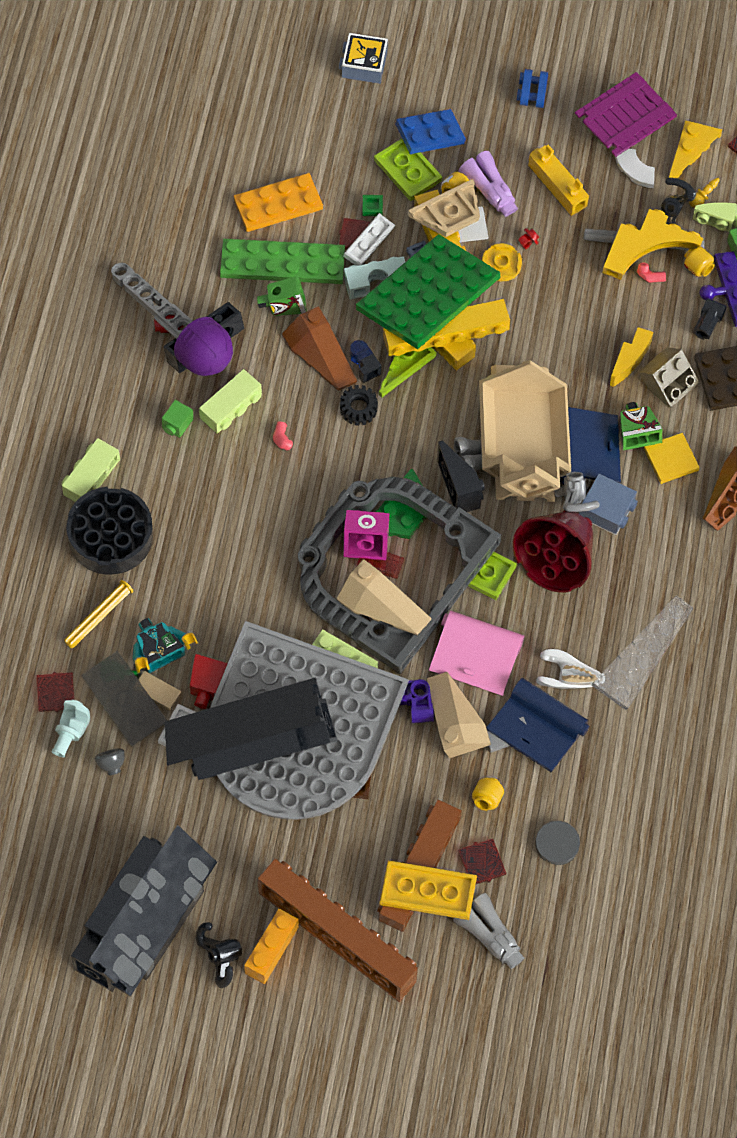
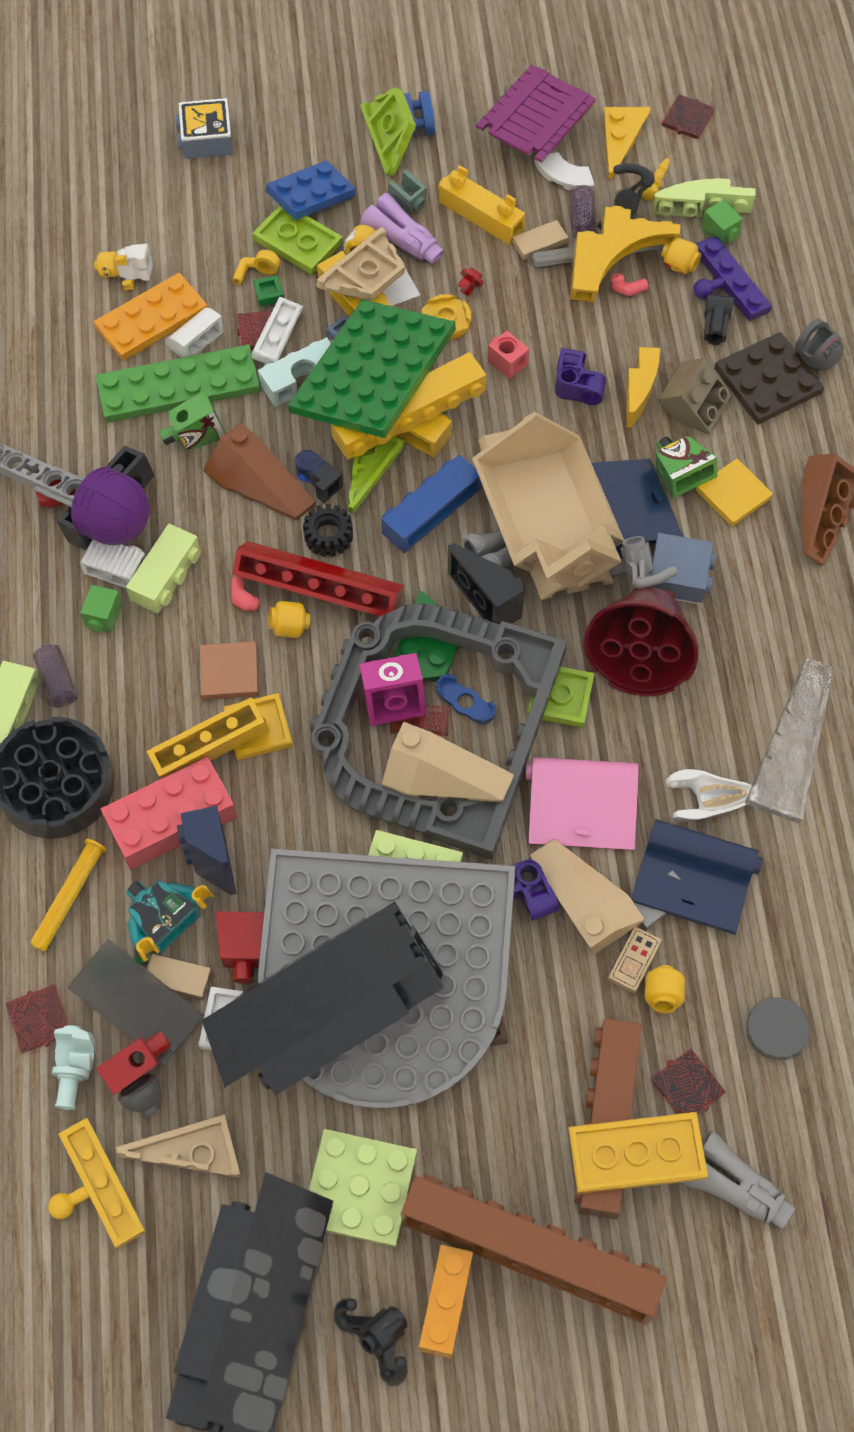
camera: 15 degrees left, 0 degrees up
none -> pin [33,645,78,708]
none -> yellow plate [48,1118,146,1249]
none -> white brick [80,539,146,588]
none -> piece [94,244,153,290]
none -> red torso [96,1031,172,1095]
none -> coral brick [100,757,237,870]
none -> tan wing [116,1114,241,1178]
none -> yellow brick [147,697,269,779]
none -> white brick [165,308,224,358]
none -> dark blue slope [177,806,237,895]
none -> nougat tile [199,641,259,700]
none -> yellow tile [224,693,293,761]
none -> yellow plate [232,250,281,285]
none -> red brick [232,541,404,616]
none -> yellow head [268,601,310,639]
none -> yellowish green plate [309,1129,417,1248]
none -> lime wing [360,87,416,176]
none -> blue brick [381,455,482,553]
none -> sand green window [387,169,427,214]
none -> blue piece [436,674,496,724]
none -> coral brick [488,331,529,379]
none -> tan tile [512,220,568,260]
none -> dark purple piece [554,347,607,405]
none -> pin [569,185,597,239]
none -> tan tile [607,927,662,994]

